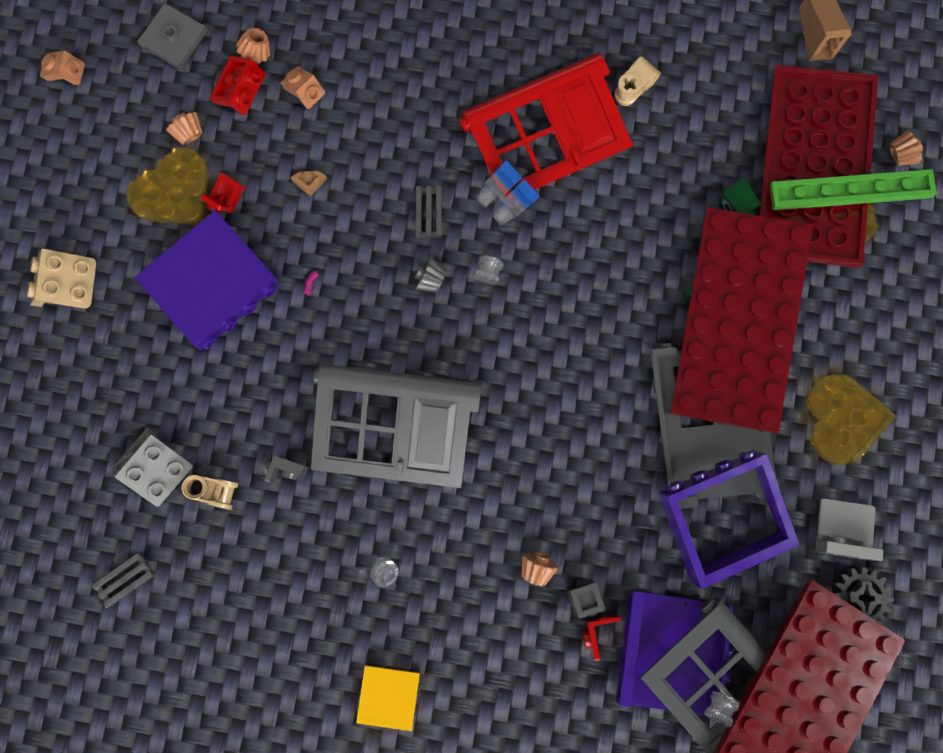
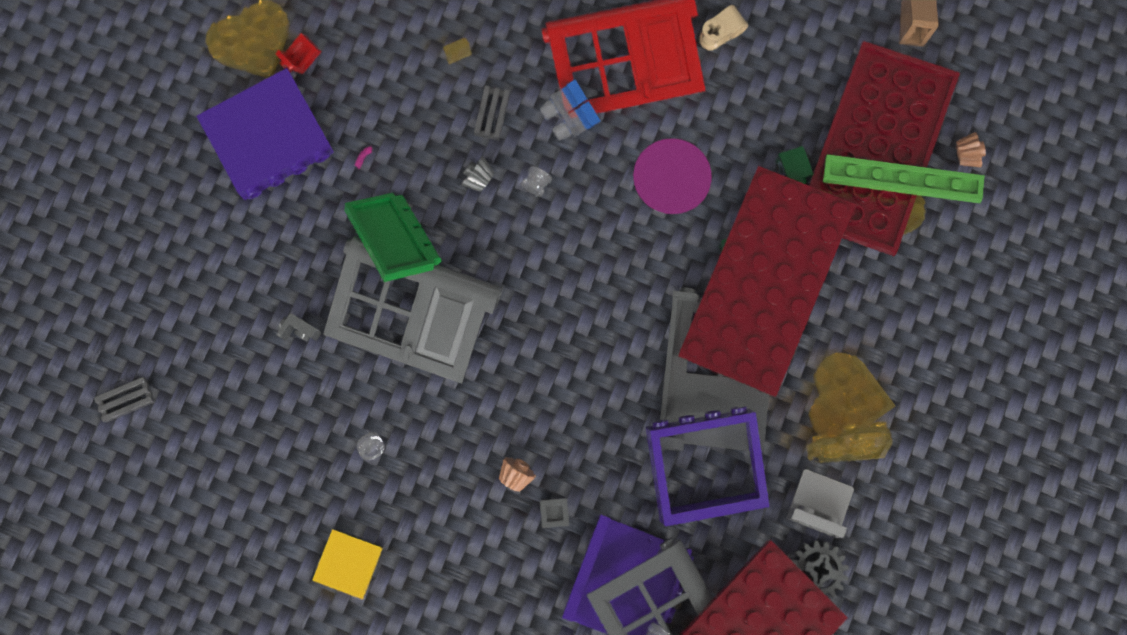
camera: 10 degrees right, 0 degrees up
tan bracket [27,249,96,309] -> none
light grey bracket [112,427,193,507] -> none
tan piece [182,475,238,510] -> none
medium nougat tile [290,170,327,197] -> none
red bracket [582,615,621,661] -> none
none -> green hinge [344,193,441,282]
none -> clear yellow tile [443,38,471,64]
none -> magenta sticker [633,139,712,214]
none -> clear yellow plate [806,422,893,463]

